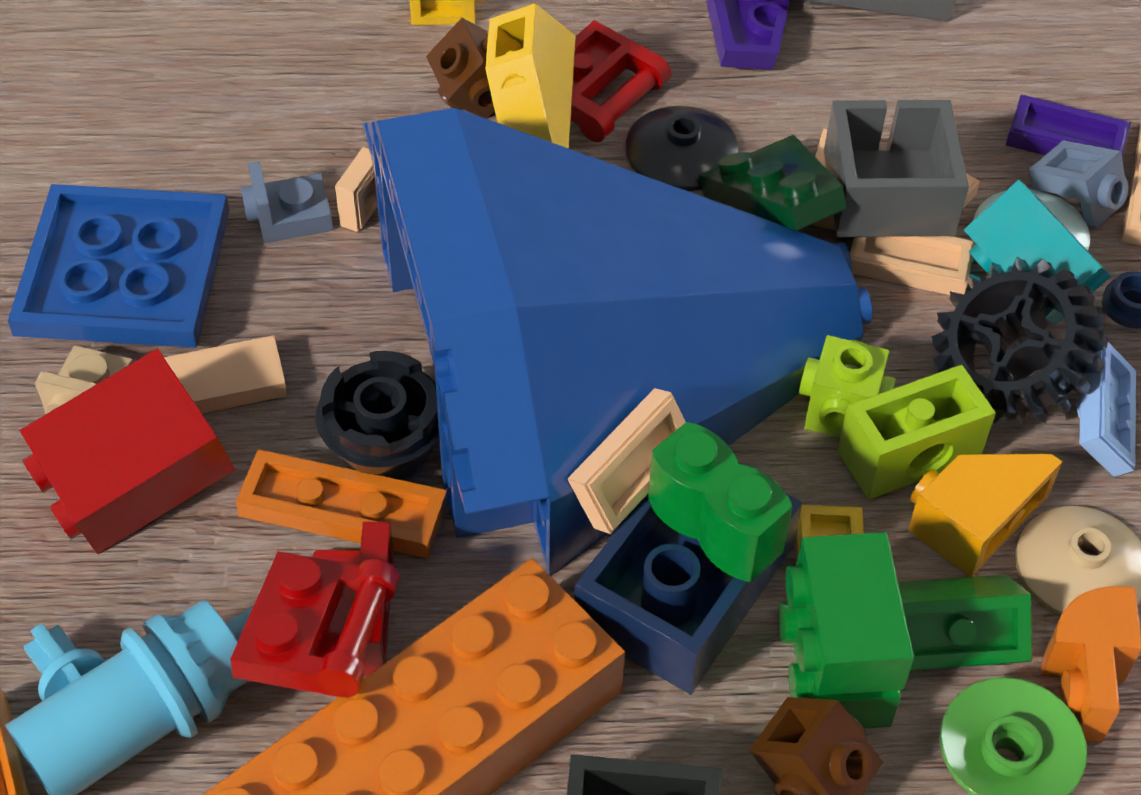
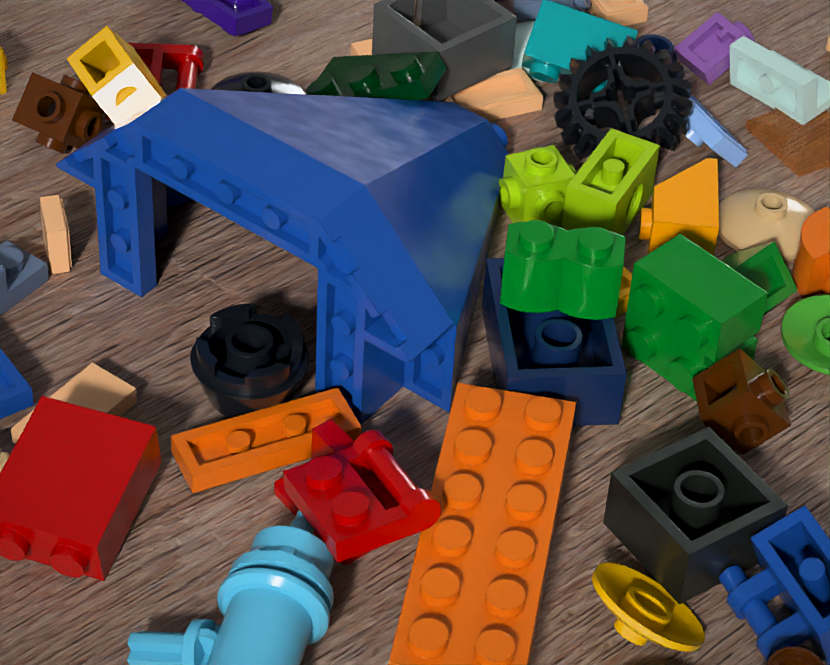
camera: 40 degrees left, 10 degrees down
light nougat tile [567,388,686,534] -> none

